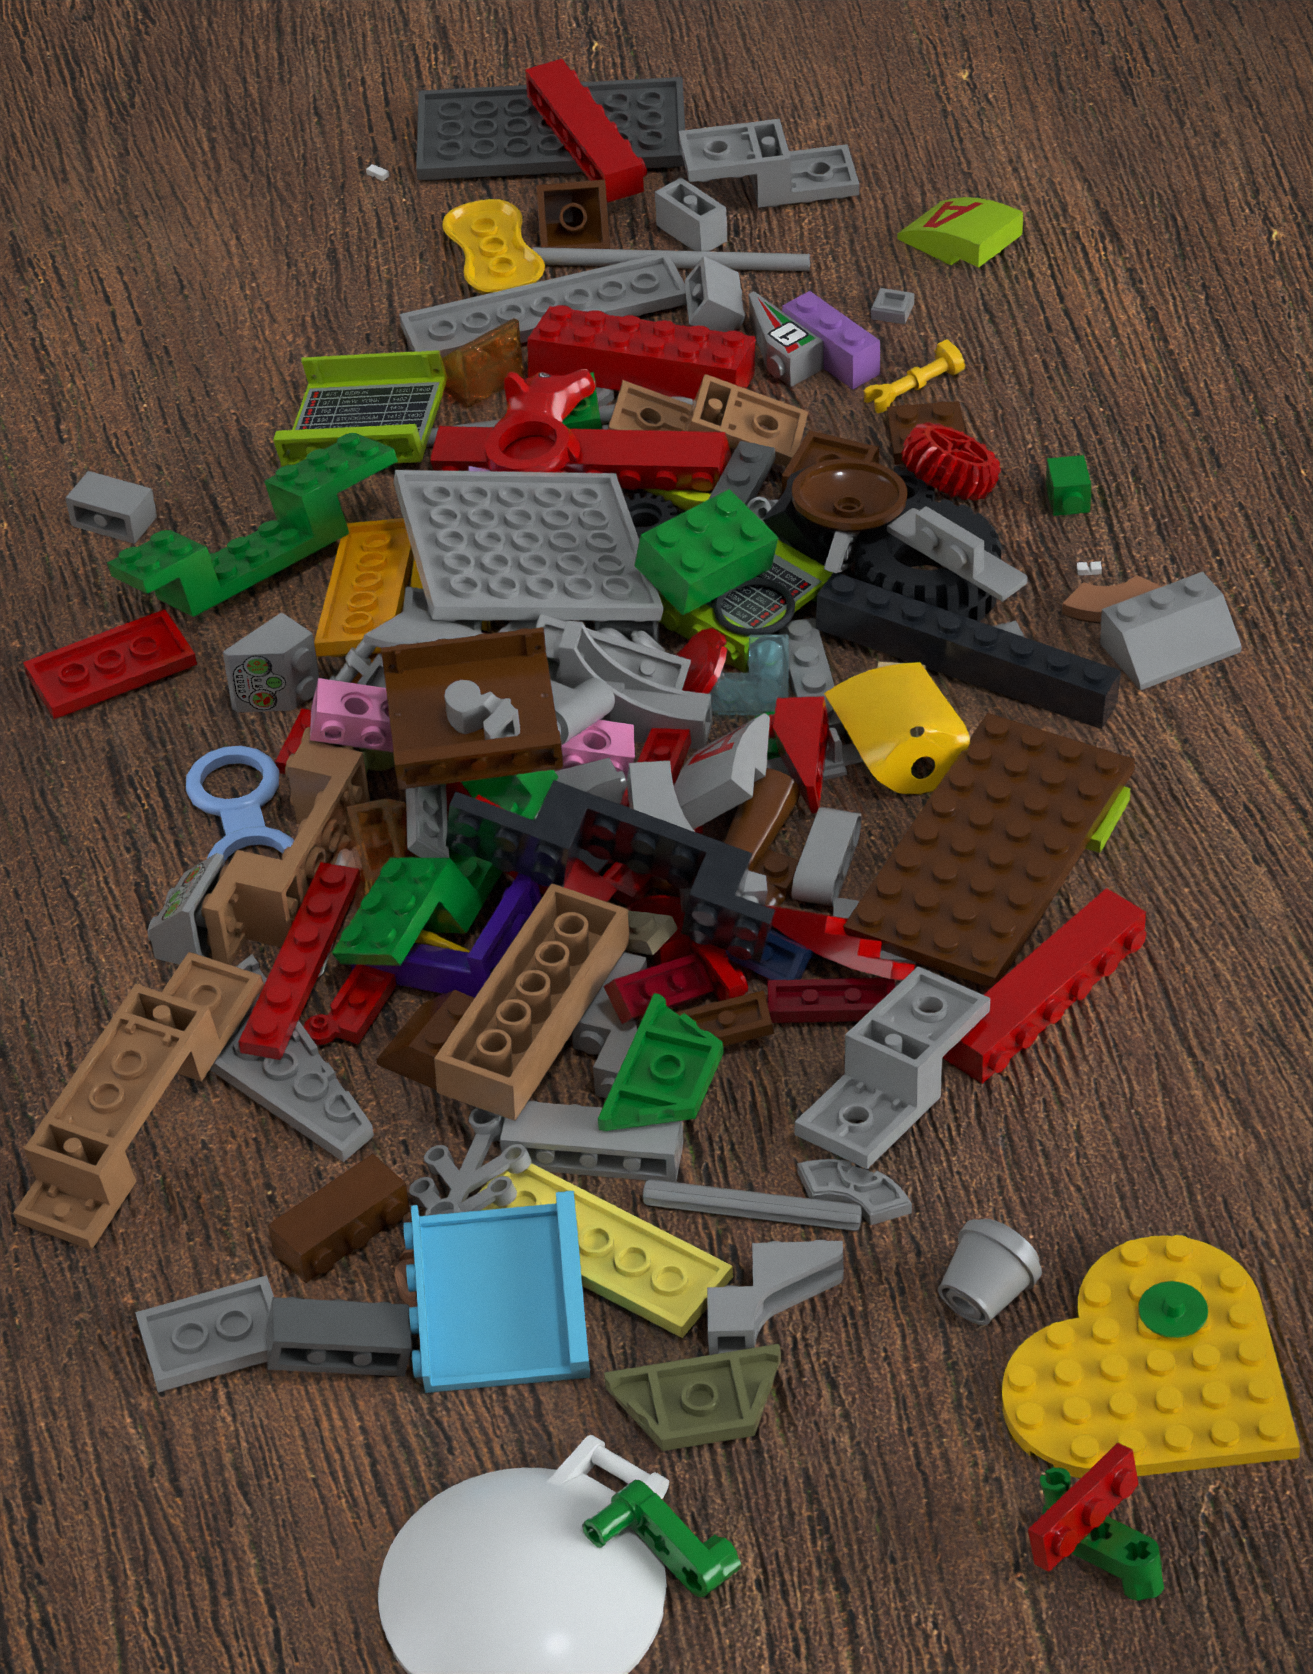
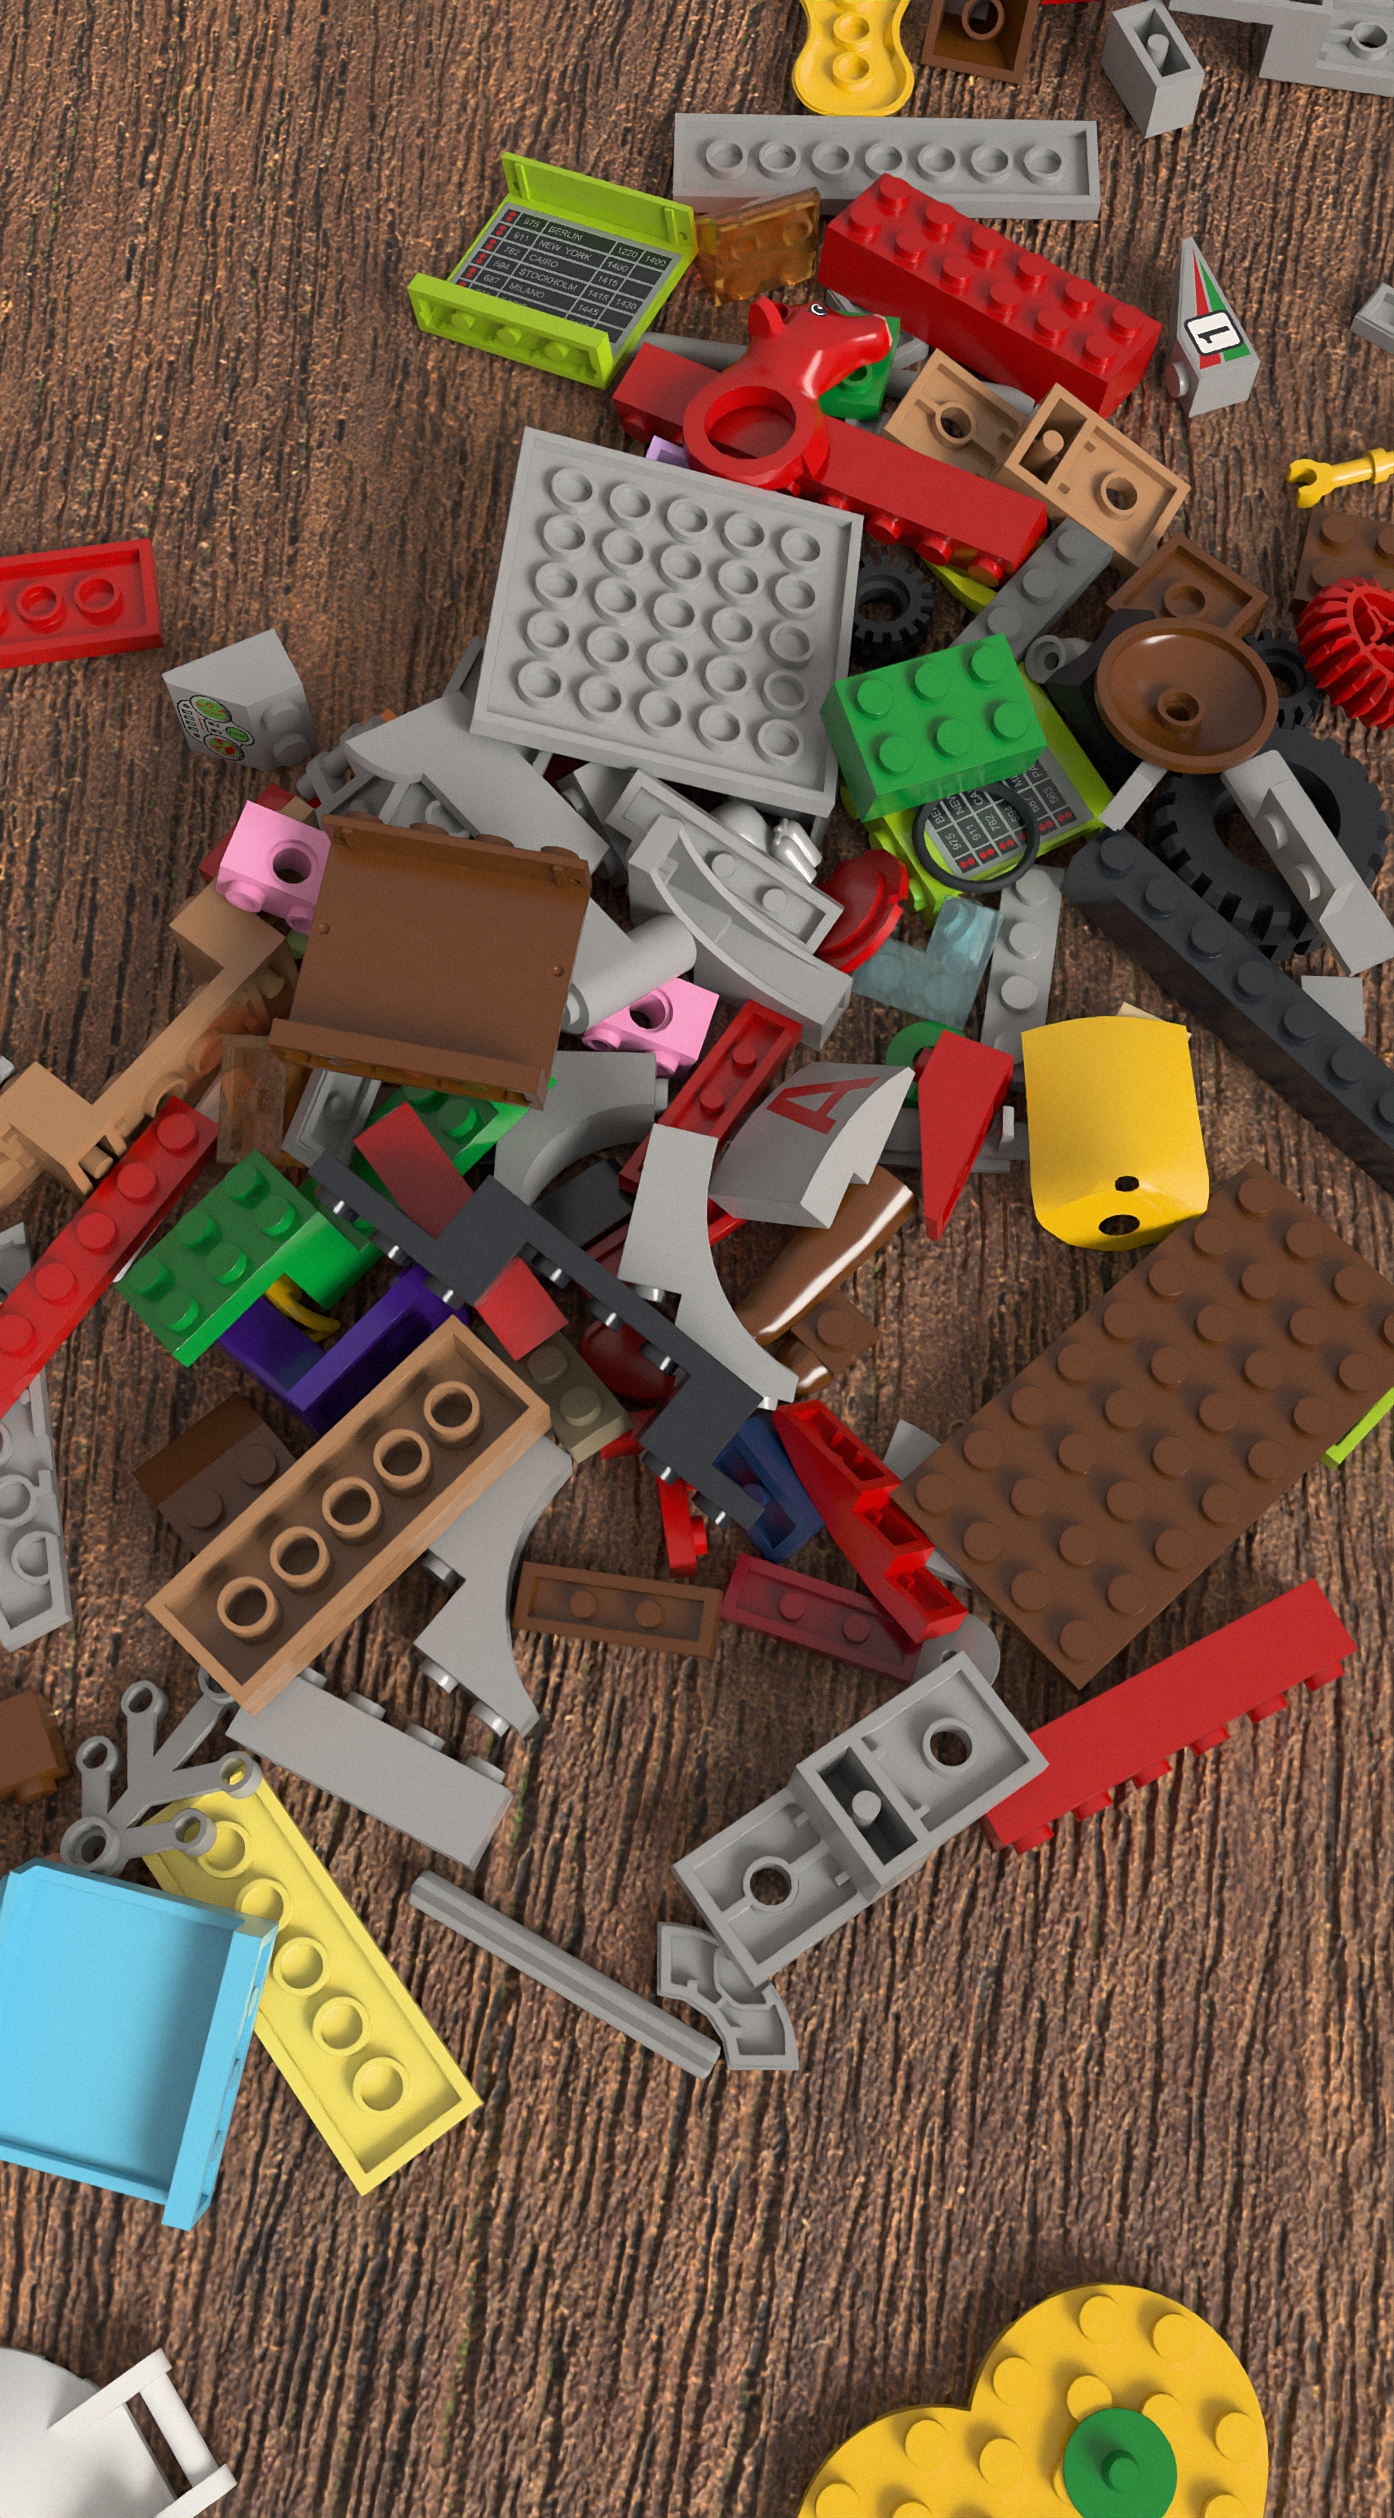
camera: 15 degrees right, 25 degrees up
light grey brick [66,471,157,544] -> none
green bracket [107,433,398,617] -> none
light blue bar [186,745,294,861] -> none
red hinge [303,965,397,1045] -> none
light orange plate [314,518,414,657] -> none
light grey leg [444,680,520,740] -> none
light grey piece [532,247,810,271] -> none
green wing [598,993,724,1131] -> none
dark red plate [603,953,716,1025] -> none
olive wing [604,1344,781,1451] -> none
light grey brick [684,256,745,332] -> none
light grey arch [707,1240,844,1355] -> none
medium lavender brick [782,291,880,389] -> none
light grey beam [792,807,862,907] -> none
light grey piece [938,1219,1042,1325] -> none

